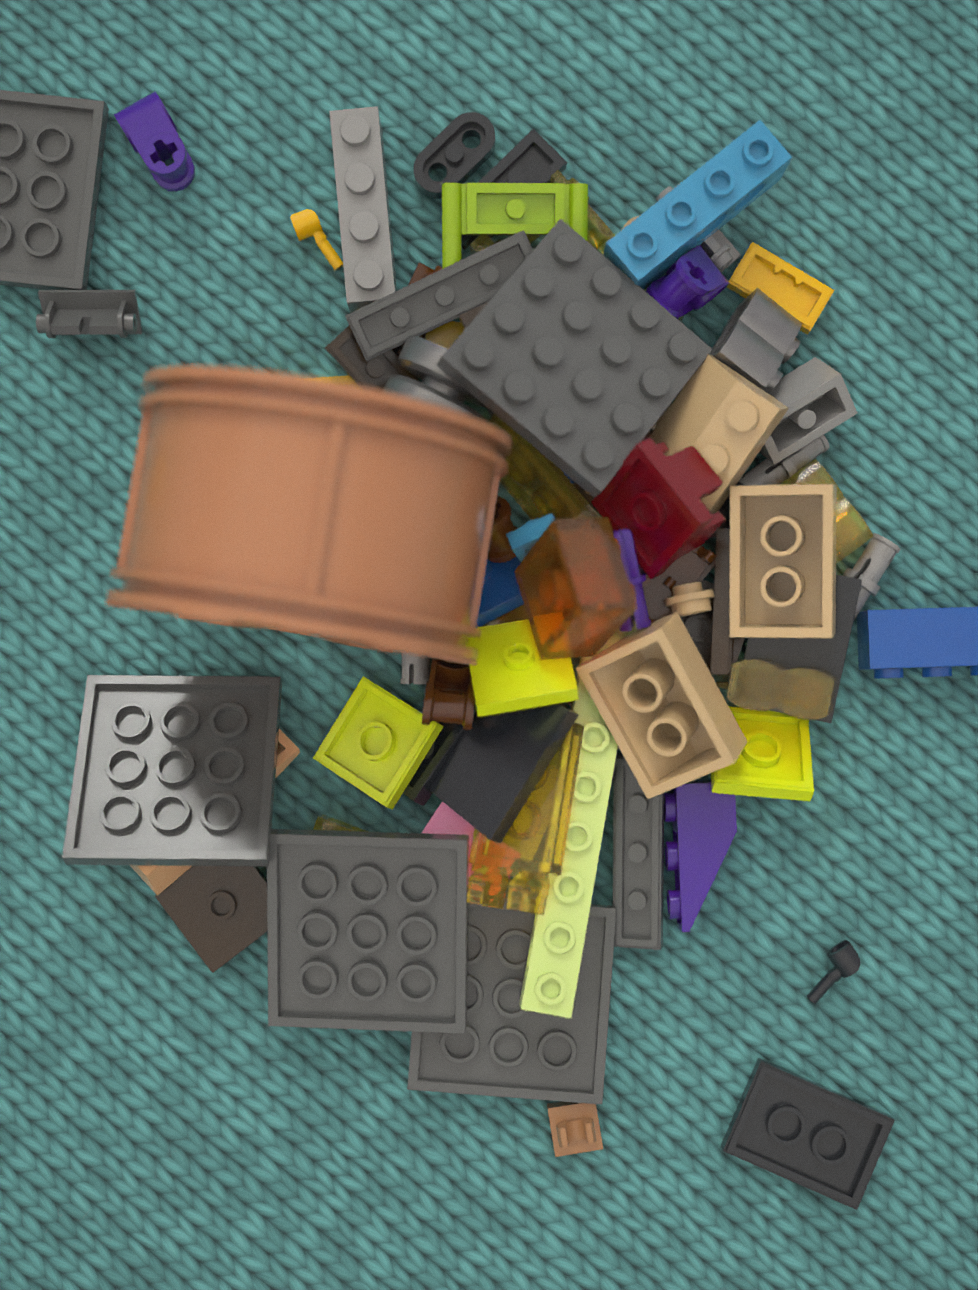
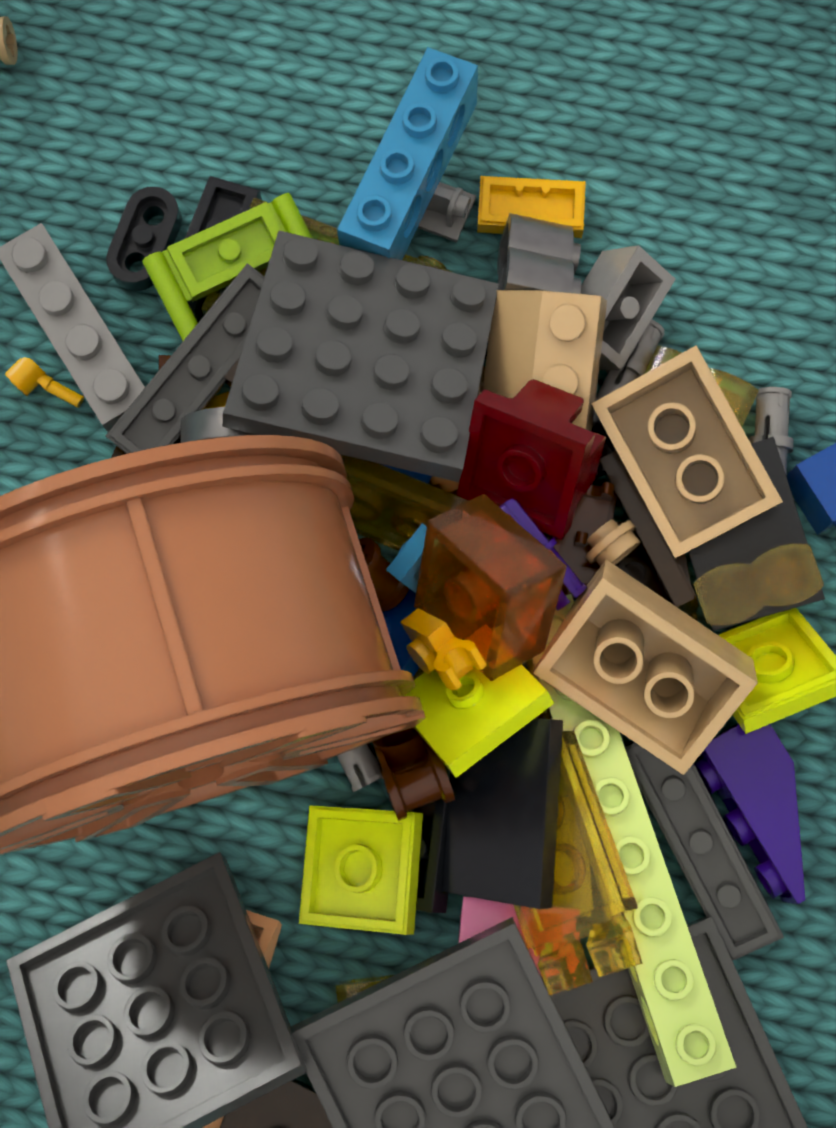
camera: 25 degrees left, 10 degrees down
dark purple piece [646,245,730,319] -> none
none -> yellow plate [400,608,487,690]

